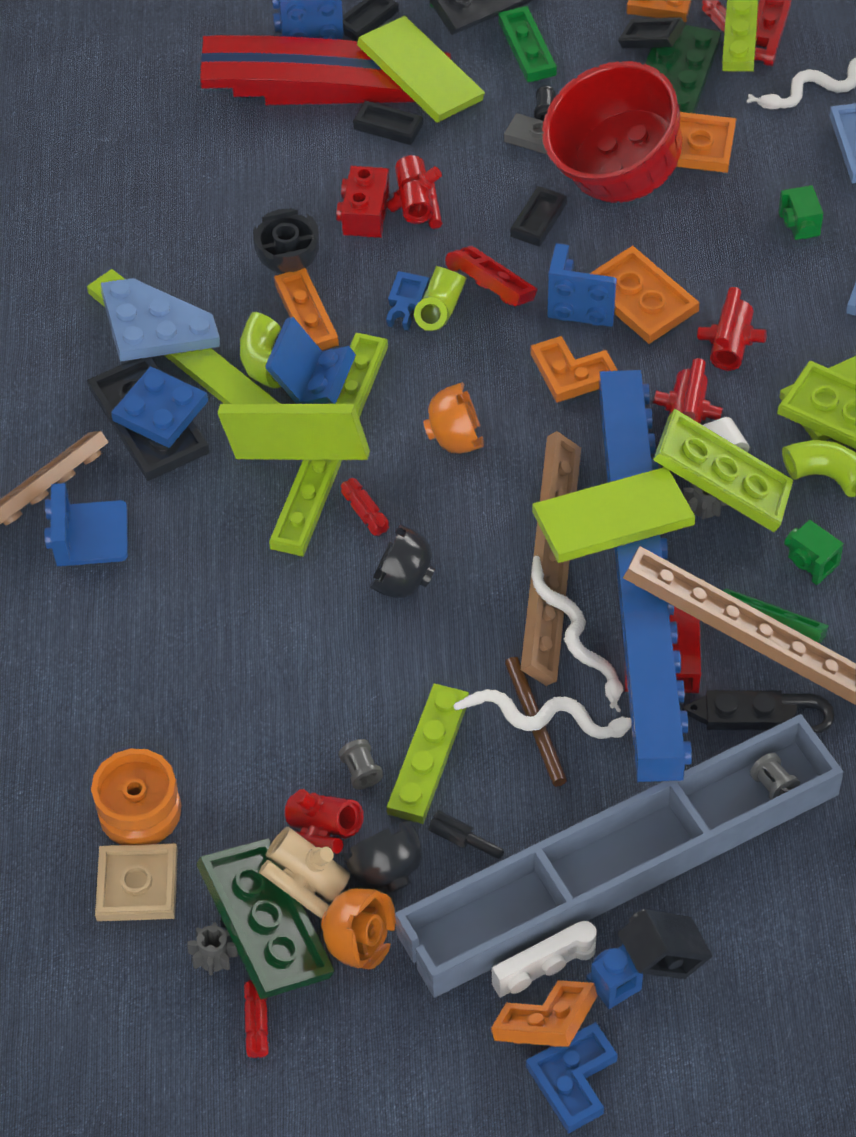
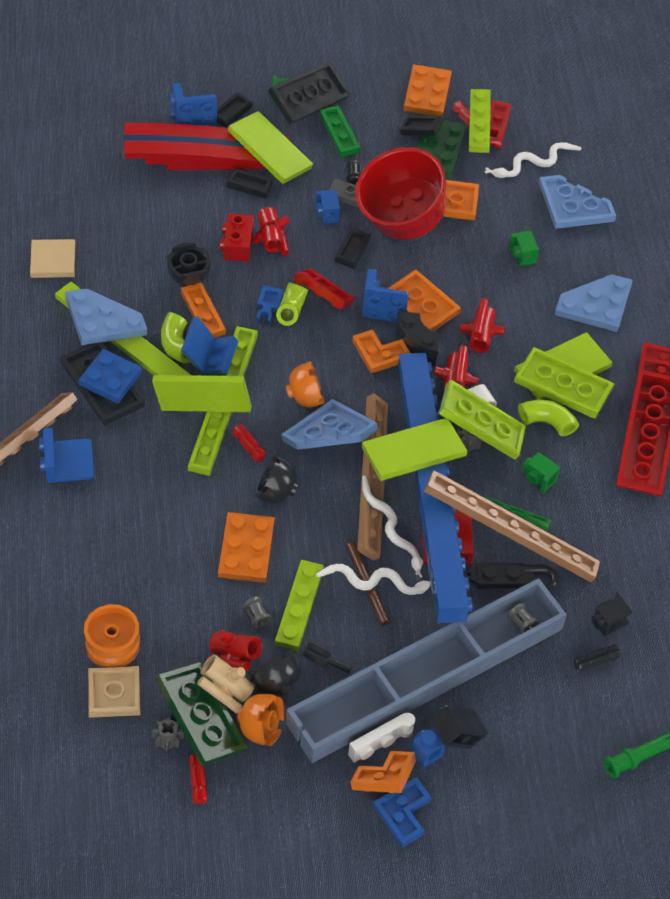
camera: 10 degrees left, 0 degrees up
none -> tan tile [30,239,76,278]
none -> orange plate [218,512,275,583]
none -> medium blue plate [281,399,379,450]
none -> blue brick [315,190,340,224]
none -> black brick [396,311,440,367]

